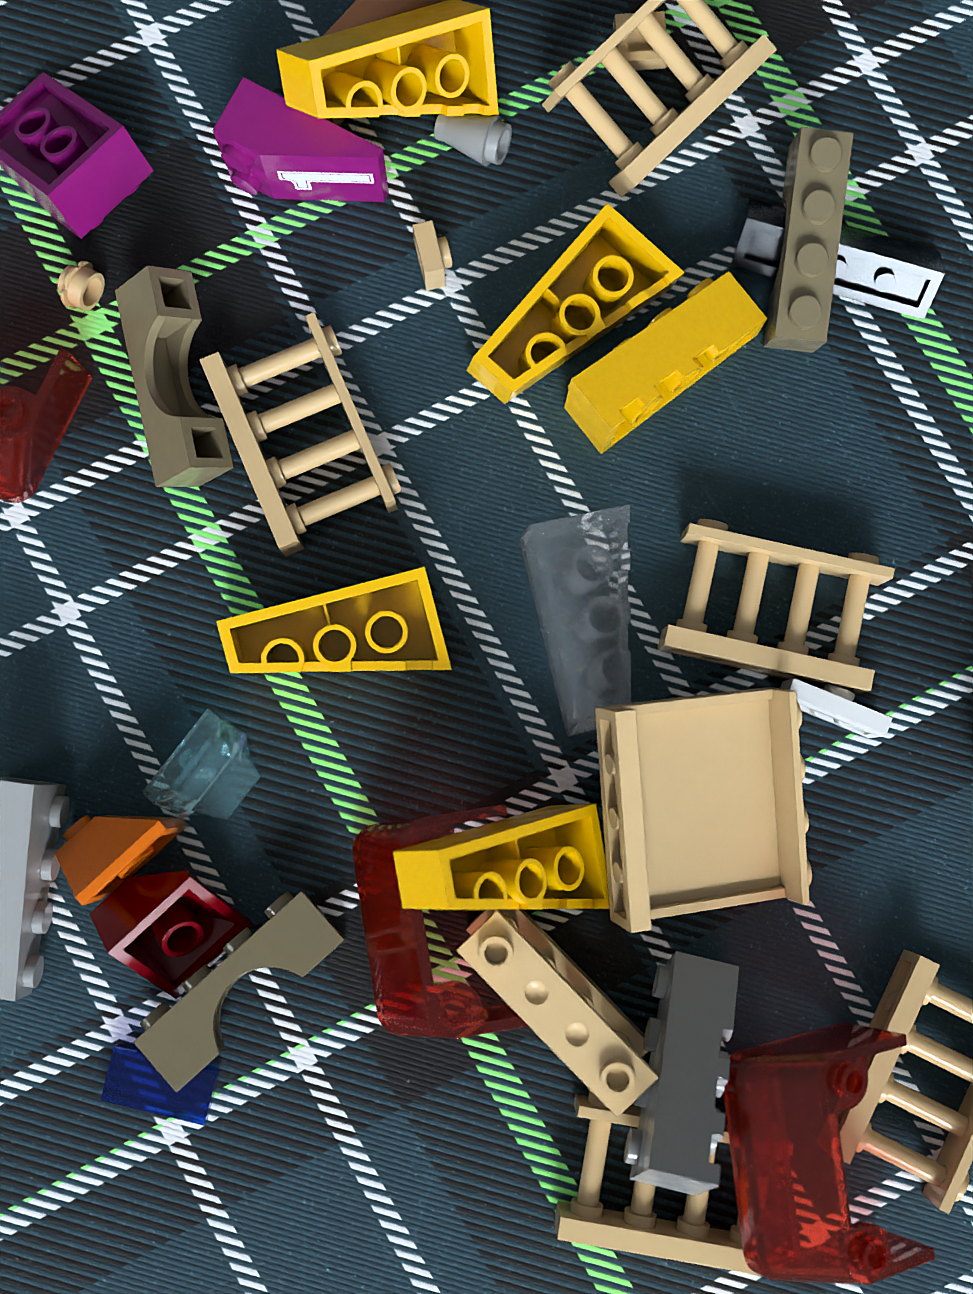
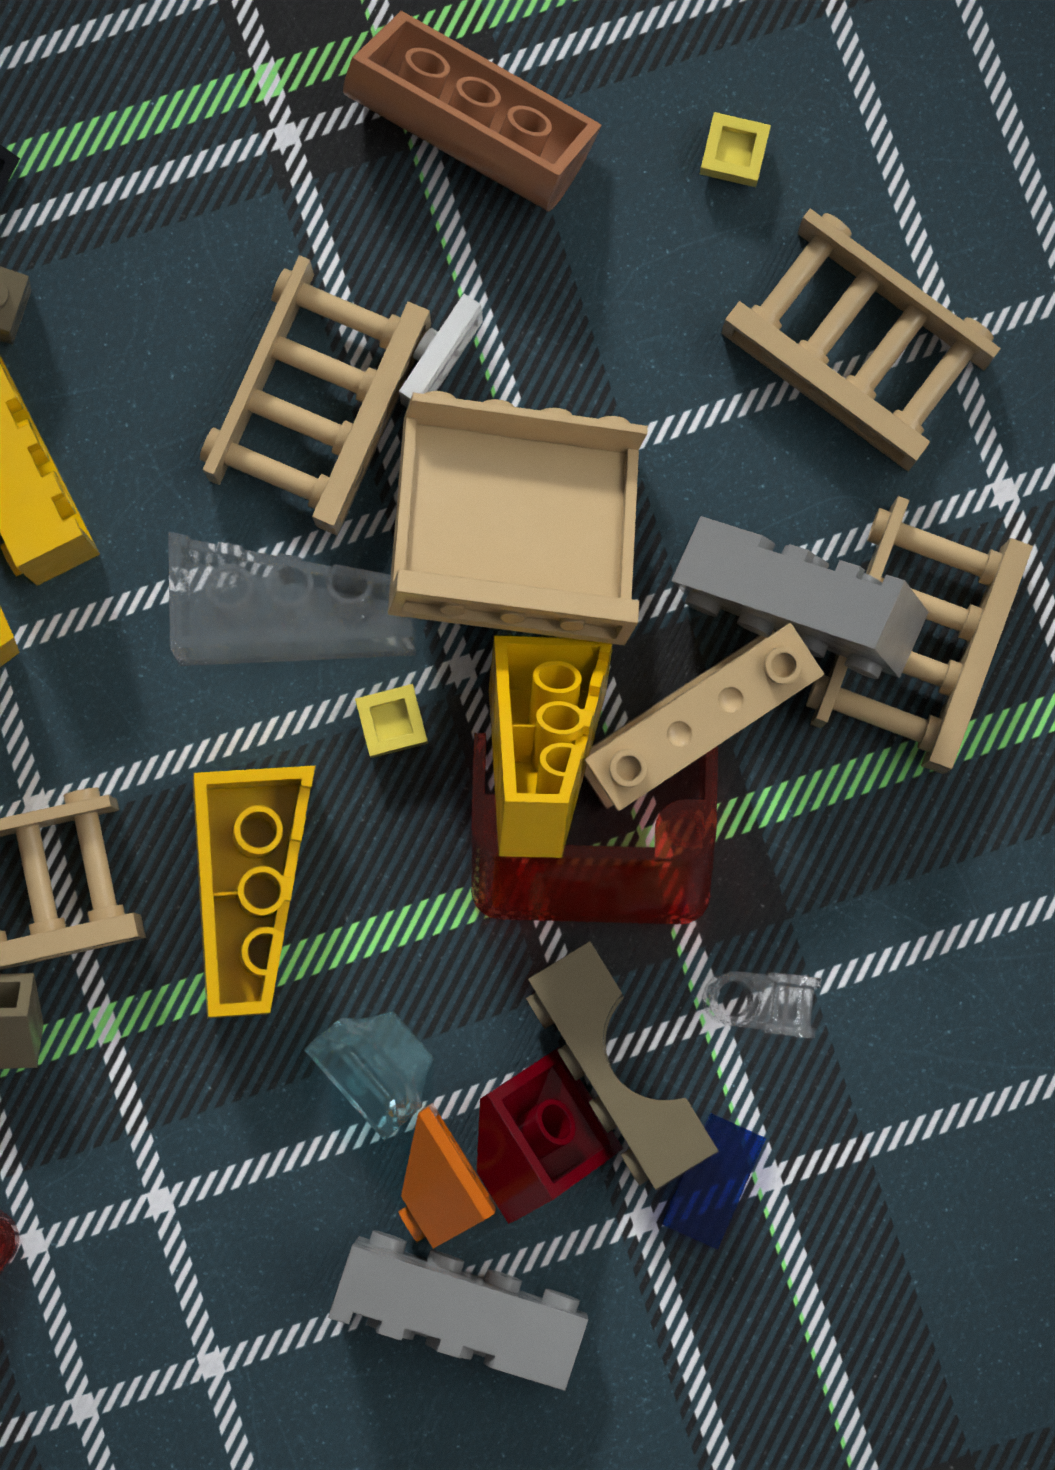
camera: 75 degrees left, 0 degrees up
clear red windscreen [723,1022,935,1285] -> none
none -> light yellow plate [355,684,428,758]
none -> clear piece [702,972,821,1039]

